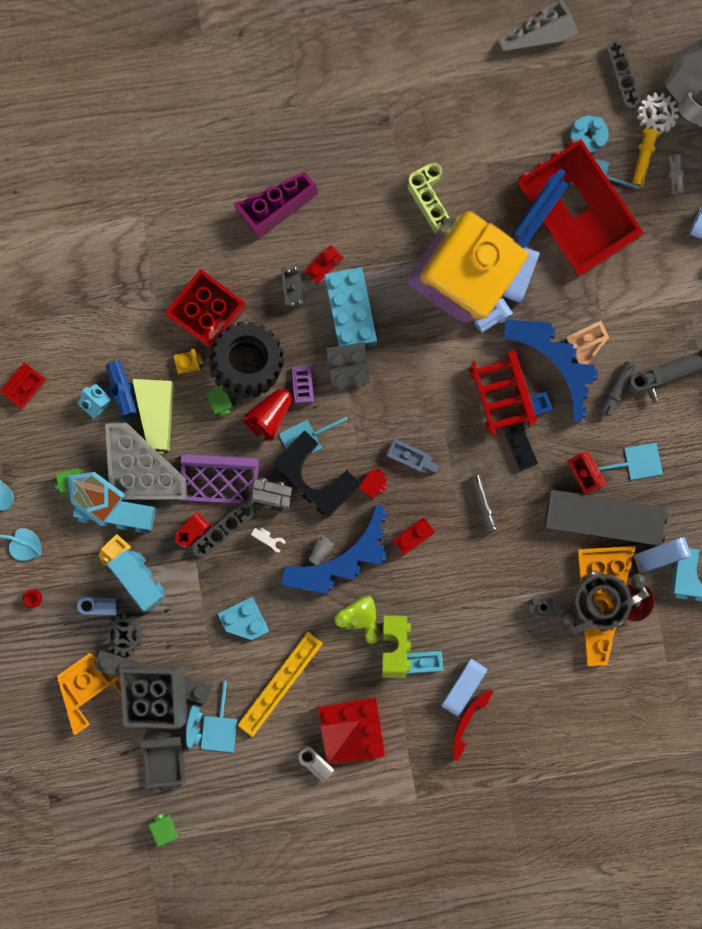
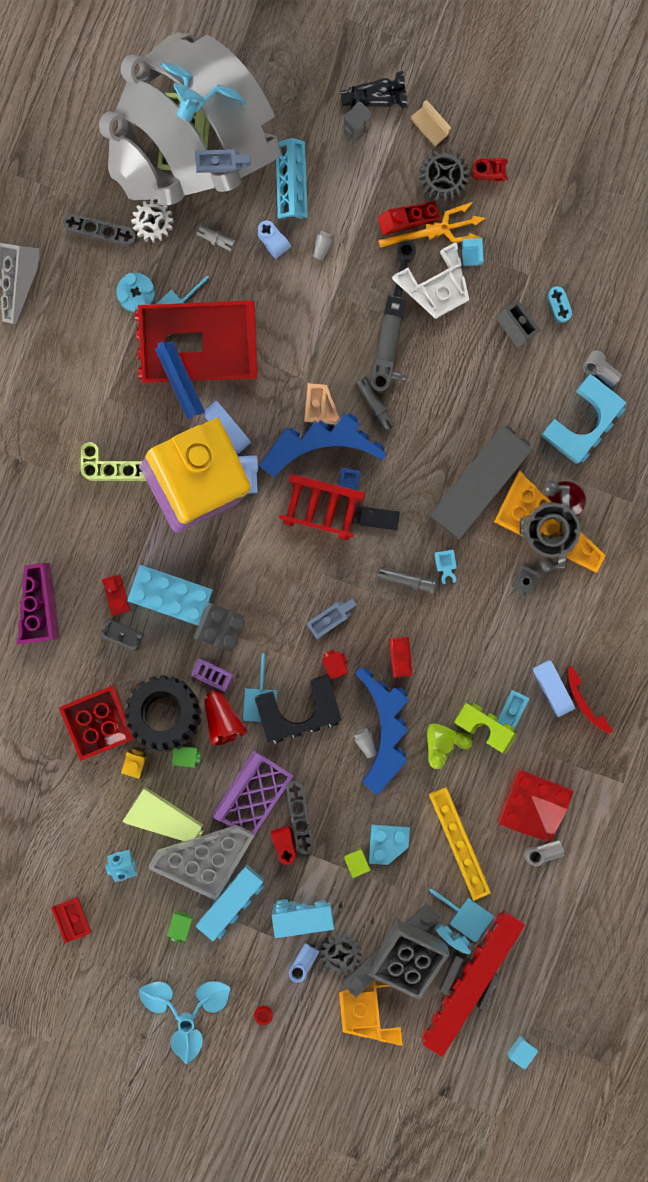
camera: 55 degrees left, 5 degrees up
tile [67,472,125,526] -> none
yellow bracket [99,534,131,566] -> none
blue piece [105,360,138,419] -> none
bright green brick [149,813,179,847] -> none
dark grey brick [247,478,292,513] -> none
white plate [251,528,286,553] -> none
red brick [567,451,607,495] -> none
medium azure piece [598,443,663,480] -> none
yellow pin [631,128,660,187] -> none
light blue beam [633,537,691,574] -> none
none -> lime panel [344,847,371,878]
none -> red brick [421,909,525,1058]
none -> medium azure plate [434,550,457,584]
none -> medium azure panel [507,1035,538,1070]

